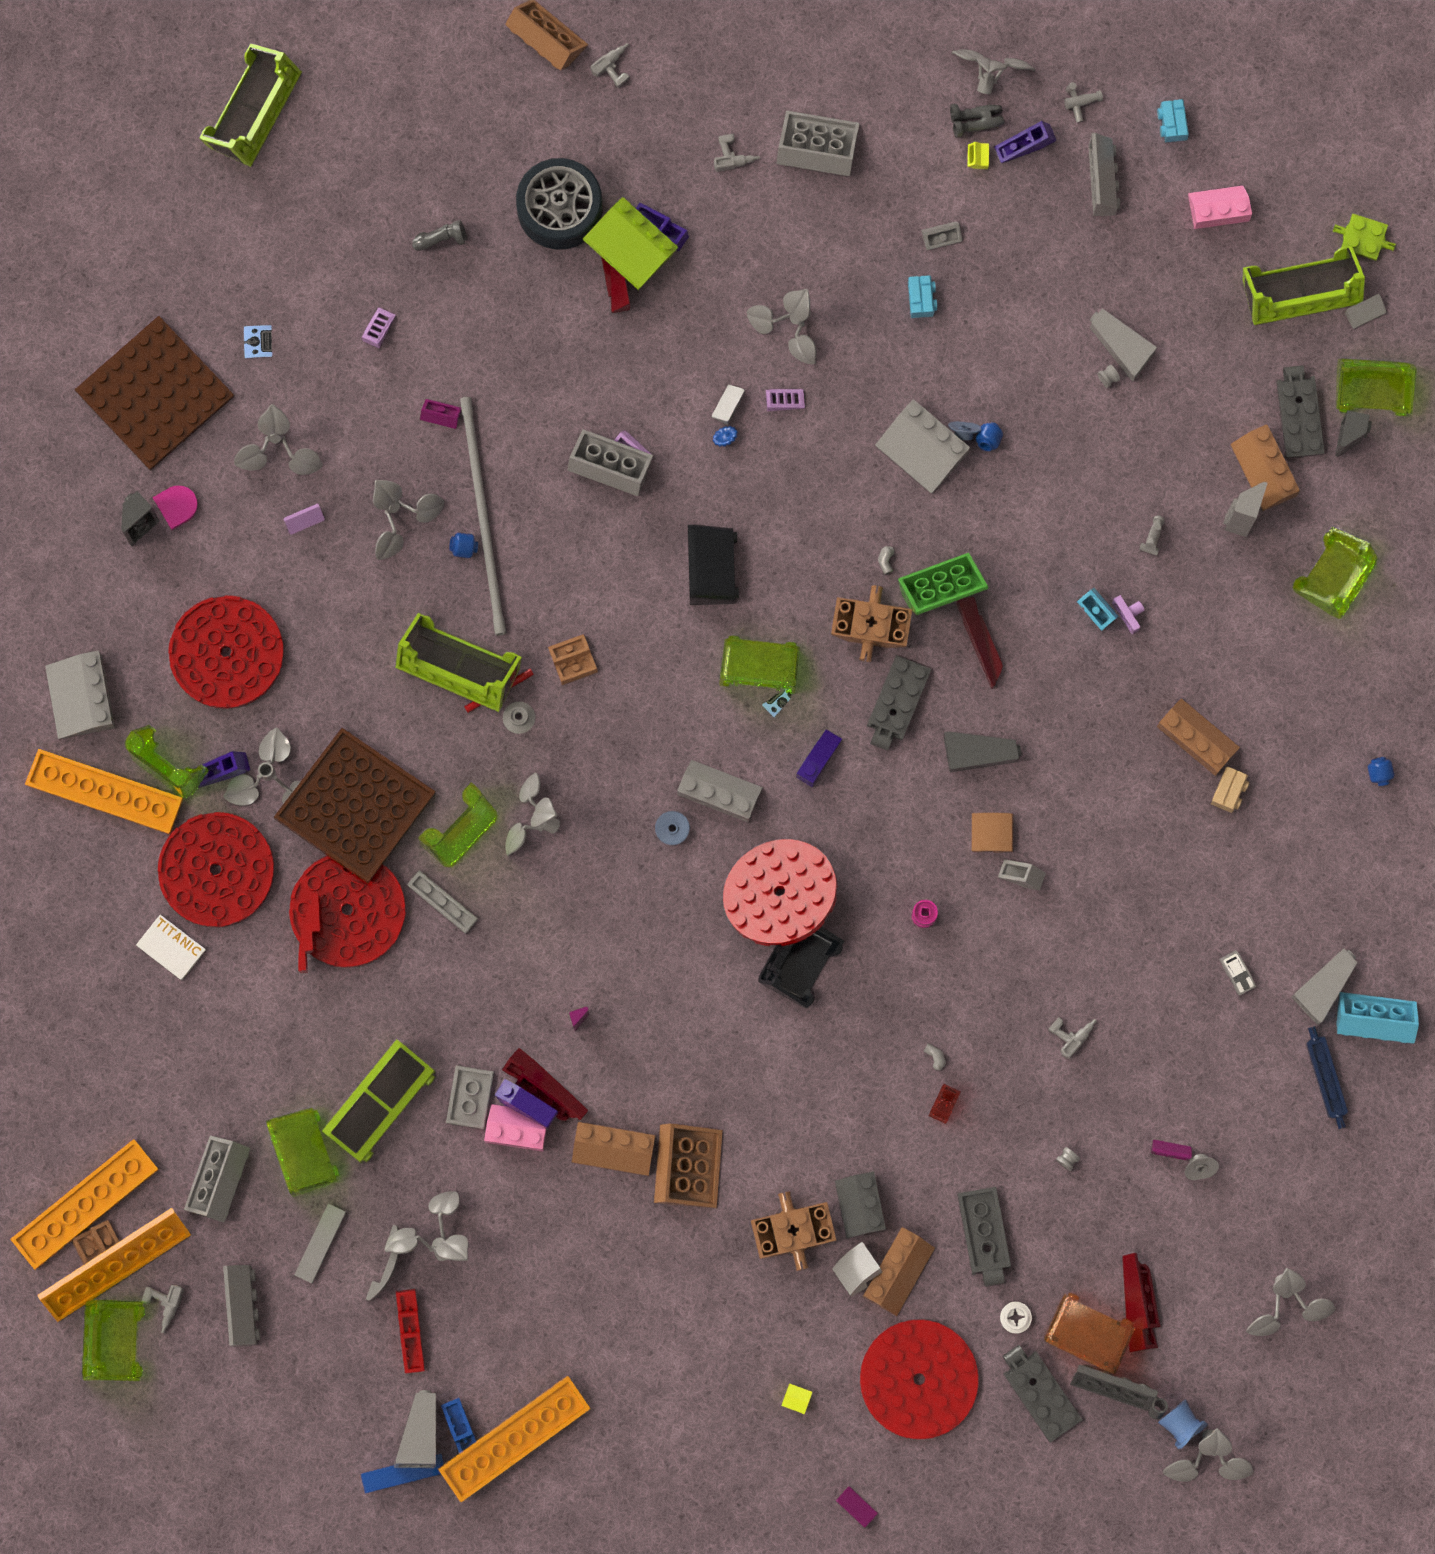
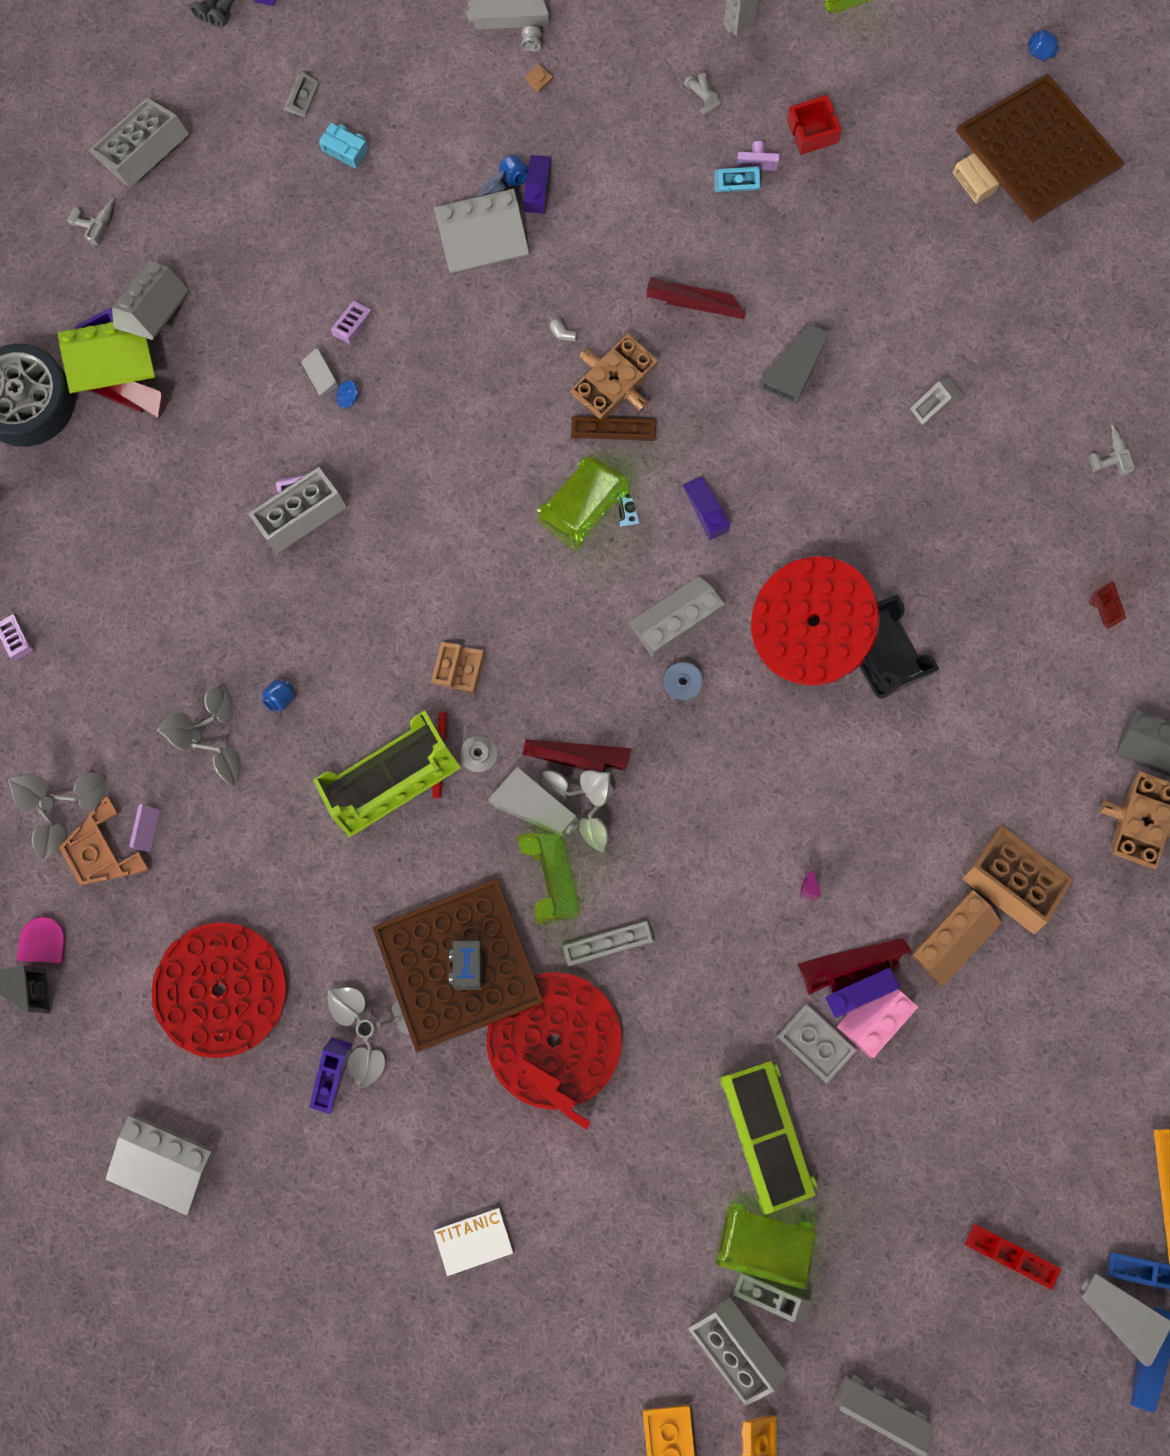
camera: 50 degrees left, 0 degrees up
light orange plate [25,749,183,835] -> none
clear neon green windscreen [125,725,209,798] -> none
red plate [158,812,274,927] -> none
light grey tile [294,1204,346,1283] -> none
light grey slope [366,1225,399,1302] -> none
light grey plant [385,1191,469,1261] -> none
magenta slope [420,399,462,429] -> none
light grey piece [460,397,506,636] -> none
black windscreen [688,524,739,605] -> none
light grey plant [746,289,817,365] -> none
dark grey hinge [867,655,931,751] -> none
bright green slope [898,553,988,615] -> none
dark pink wheel [912,900,938,928] -> none
light grey arm [923,1043,946,1071] -> none
neon yellow piece [968,142,989,169] -> none
medium nougat slope [972,813,1013,853] -> none
medium nougat slope [1157,698,1240,776] -> none
slope [1219,950,1256,995] -> none
none -> nougat wing [59,796,150,886]
none -> light grey slope [112,261,189,340]
none -> dark grey brick [449,941,483,990]
none -> light grey slope [488,767,578,837]
none -> dark red wedge [522,739,631,772]
none -> dark purple slope [524,155,551,214]
none -> medium nougat plate [525,64,553,93]
none -> reddish brown tile [571,416,656,441]
none -> light grey slope [733,1273,812,1324]
none -> red piece [787,95,842,155]
none -> reddish brown plate [956,74,1125,223]

